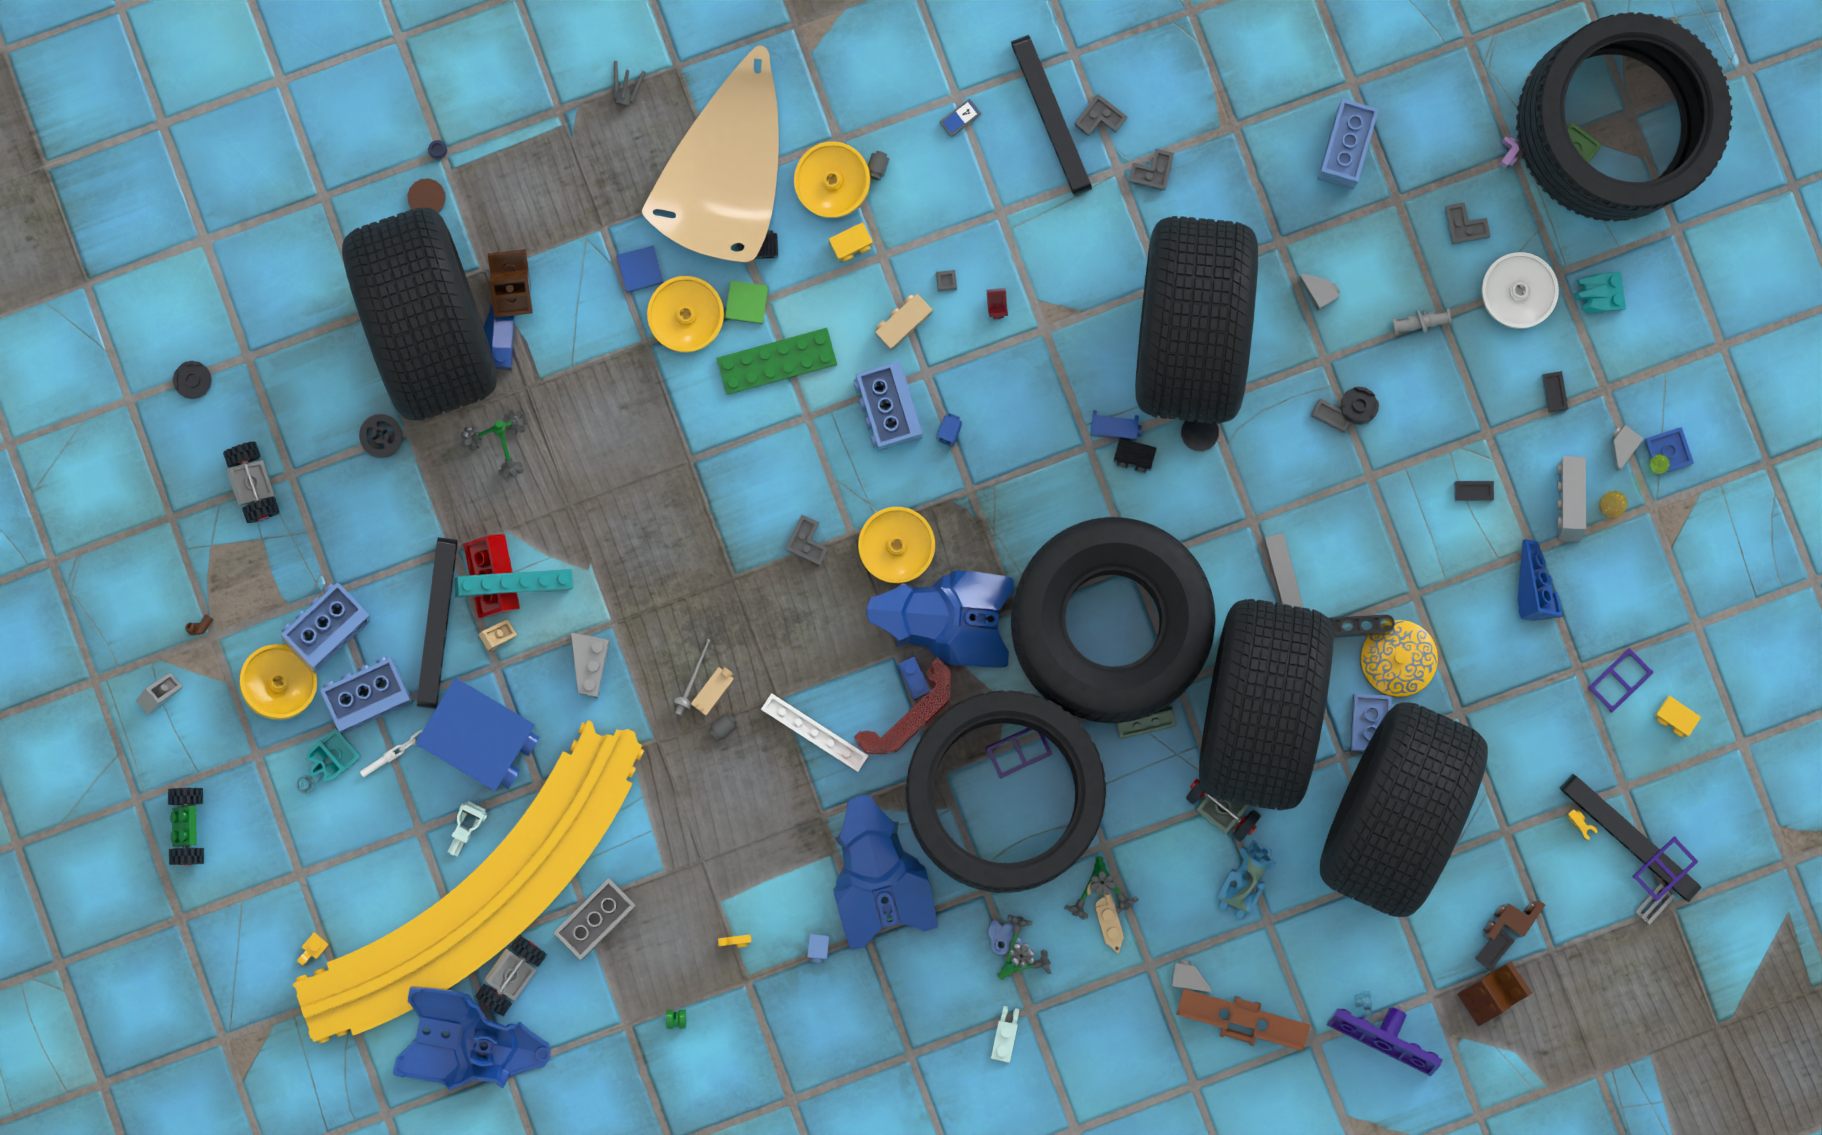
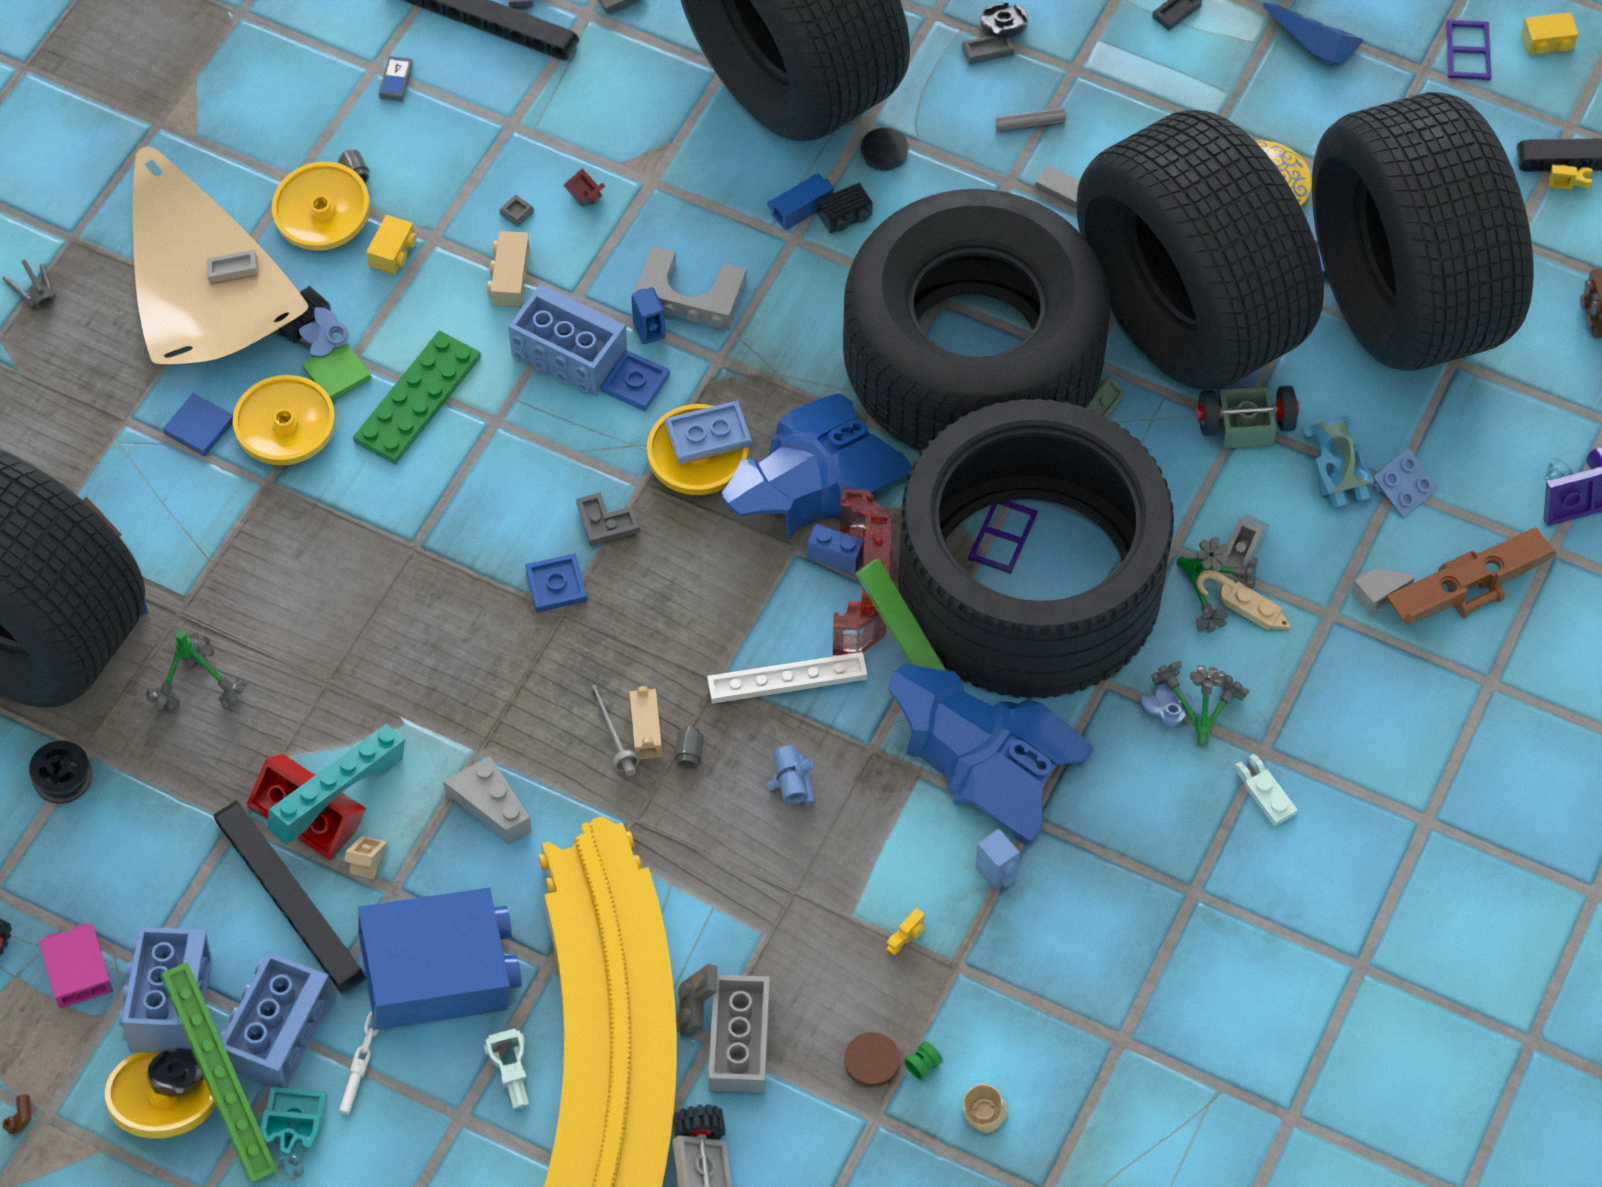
camera: 40 degrees left, 25 degrees down
none -> dark pink brick [39,923,114,1009]
none -> black tile [148,1048,204,1097]
none -> bright green plate [160,962,278,1183]
none -> light grey tile [207,250,258,283]
none -> medium blue plate [299,308,349,357]
none -> blue tile [525,553,587,613]
none -> blue tile [601,350,670,412]
none -> light grey arch [634,246,747,329]
none -> medium blue tile [665,400,752,464]
none -> dark grey plate [678,964,718,1037]
none -> medium blue pin [767,745,815,806]
none -> reddish brown tile [844,1032,900,1087]
none -> bright green tile [855,559,946,671]
none -> tan hair [963,1084,1008,1133]
none -> light grey axle [996,108,1066,131]
none -> light grey slope [1220,514,1270,568]
none -> medium blue hinge [1372,448,1438,518]

